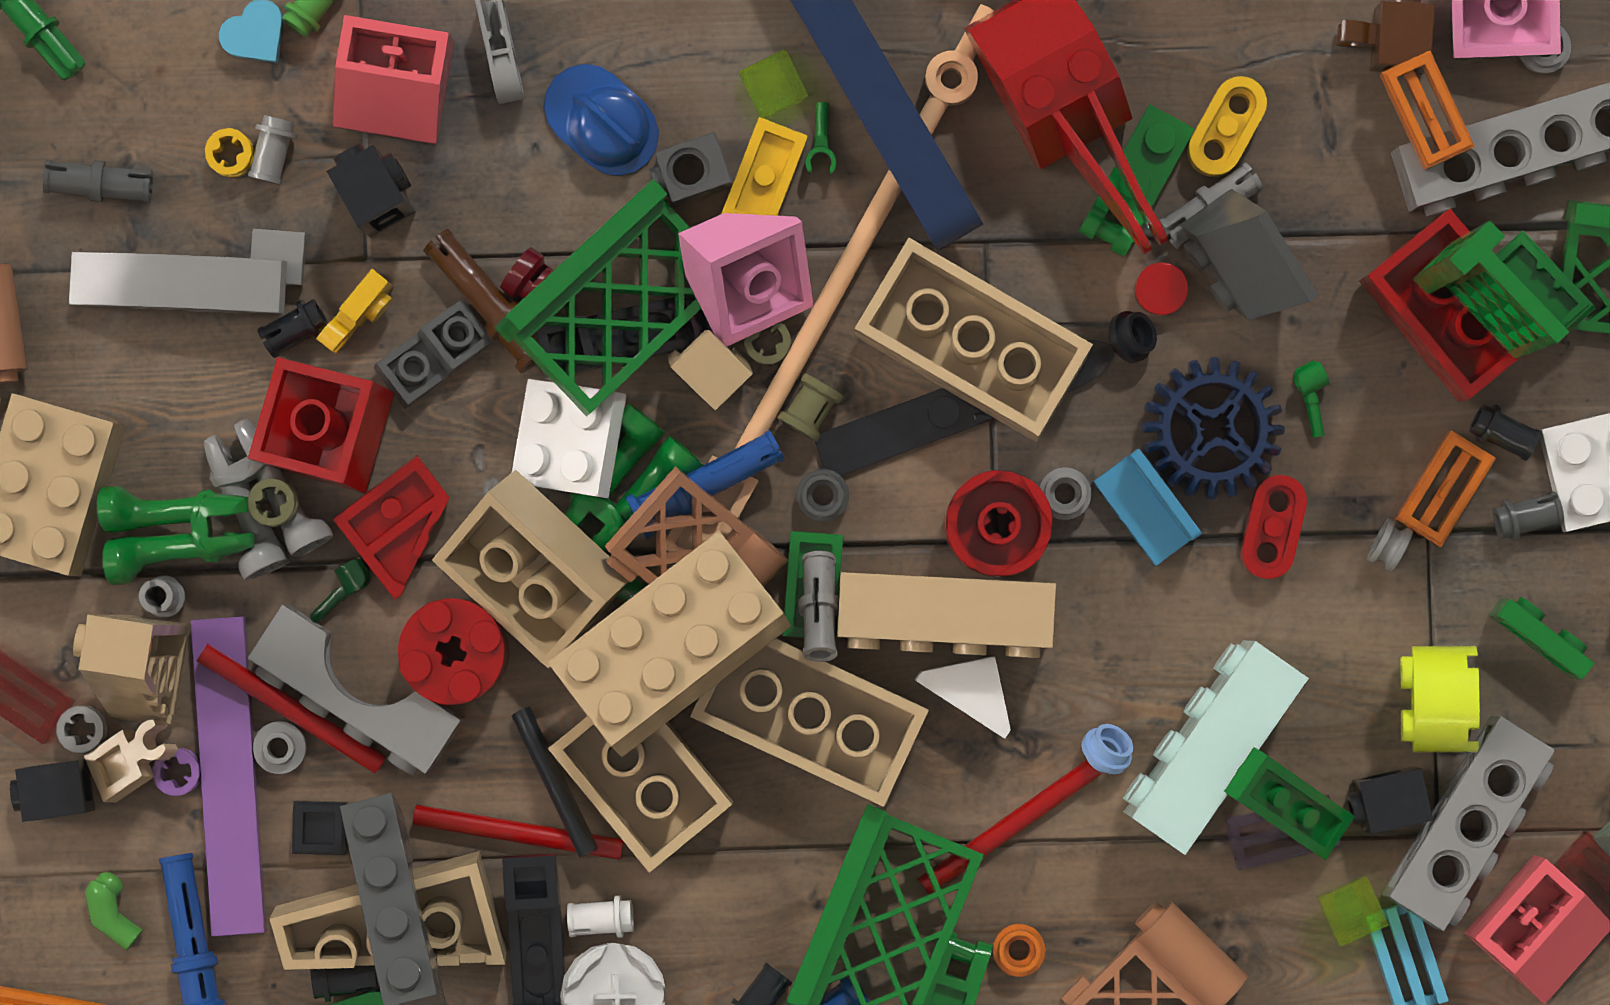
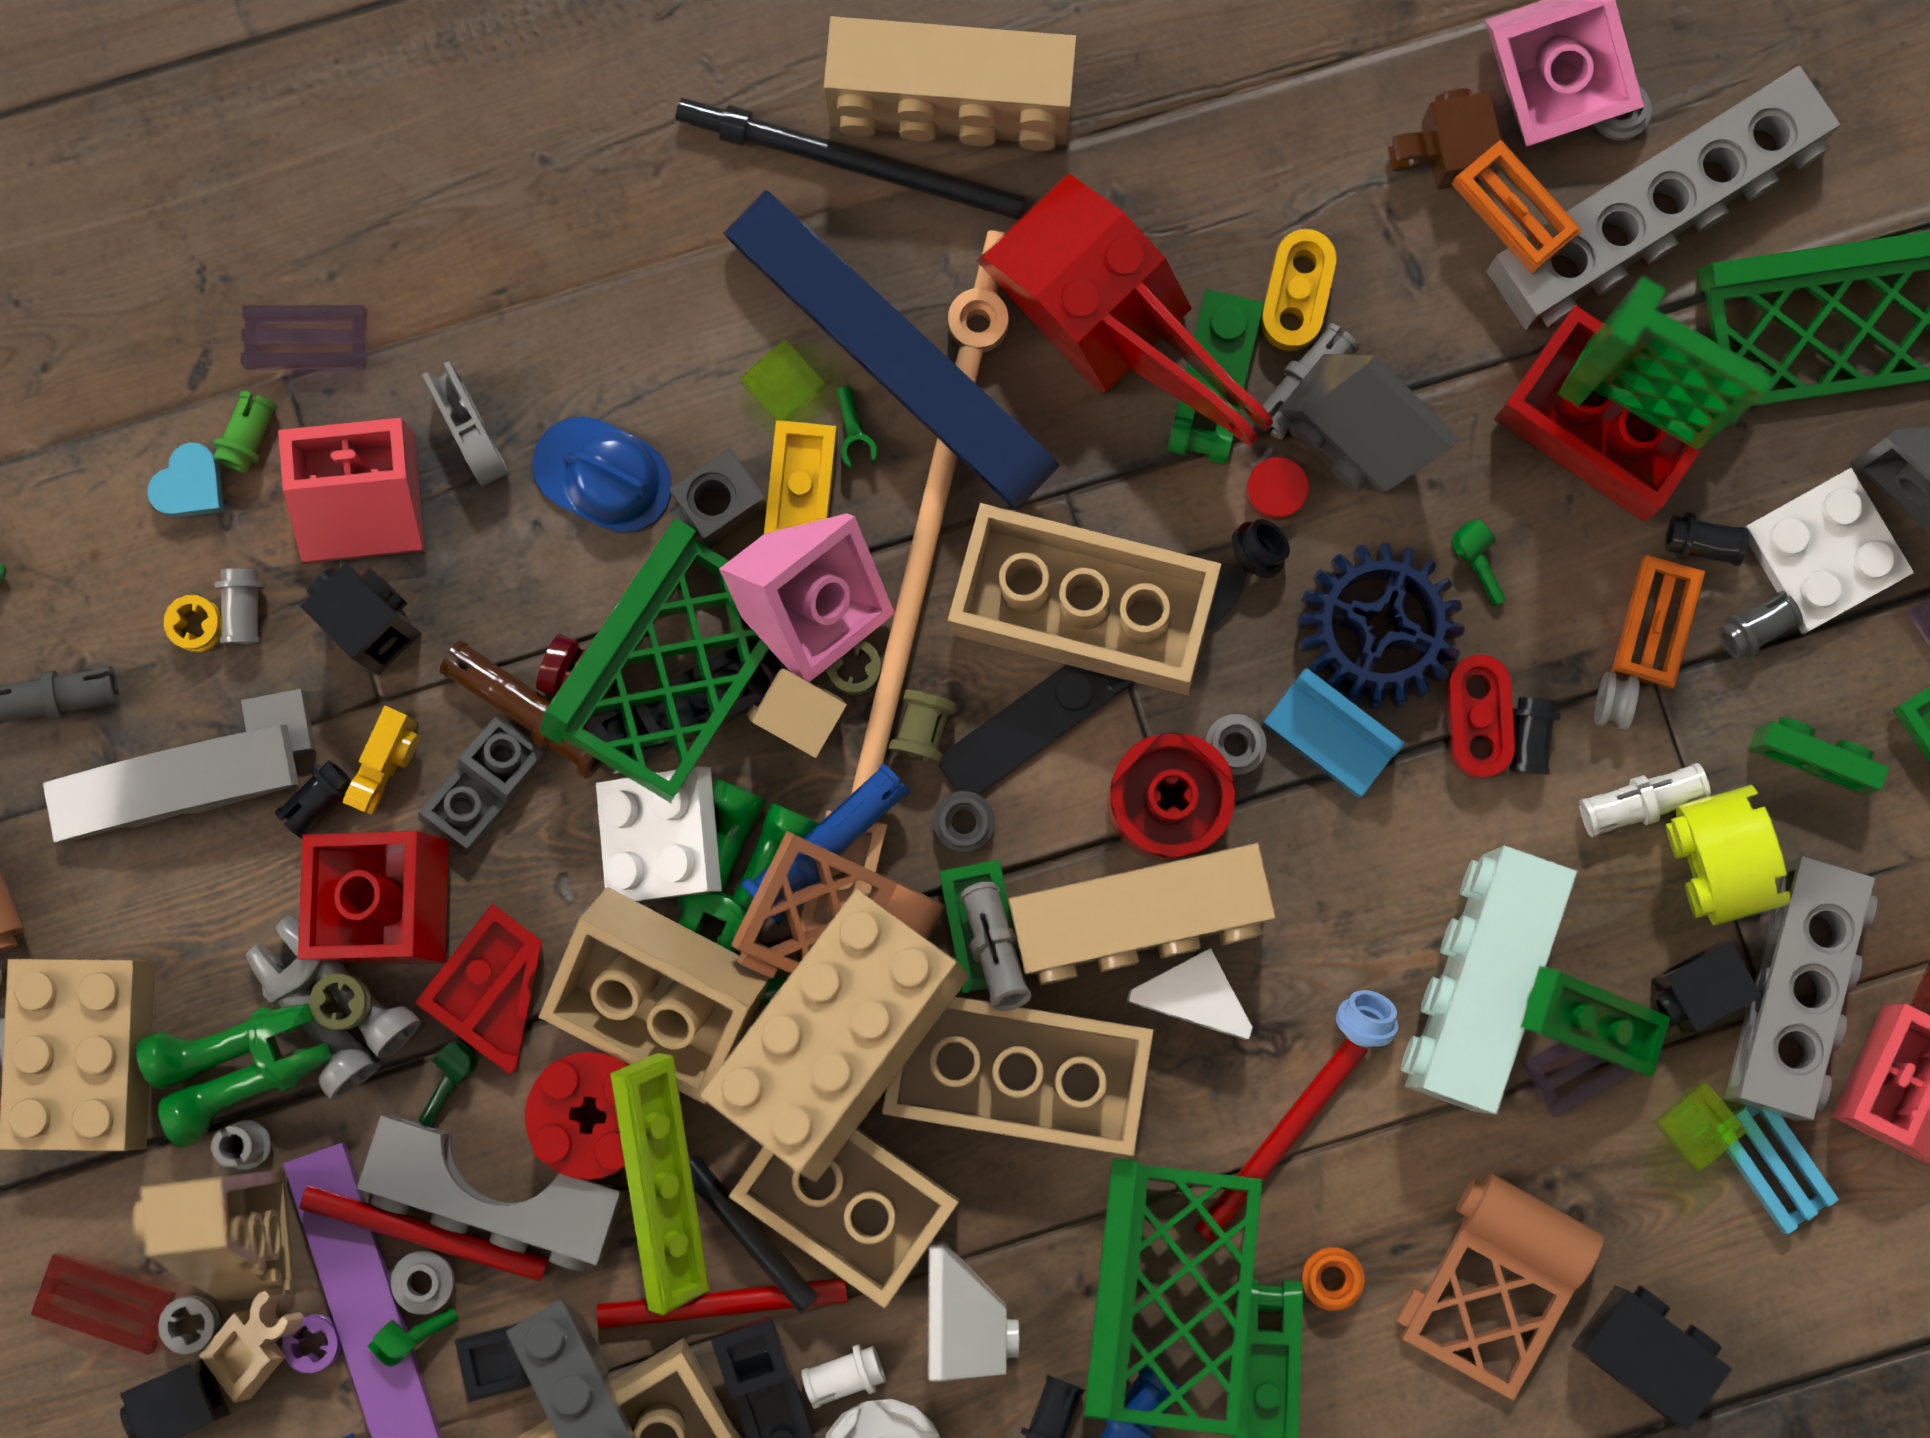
camera: 15 degrees left, 5 degrees down
none -> green hand [368,1308,458,1367]
none -> lime tile [610,1053,709,1315]
none -> white slope [929,1241,1019,1380]
none -> black pin [1509,697,1561,775]
none -> white pin [1579,763,1711,838]

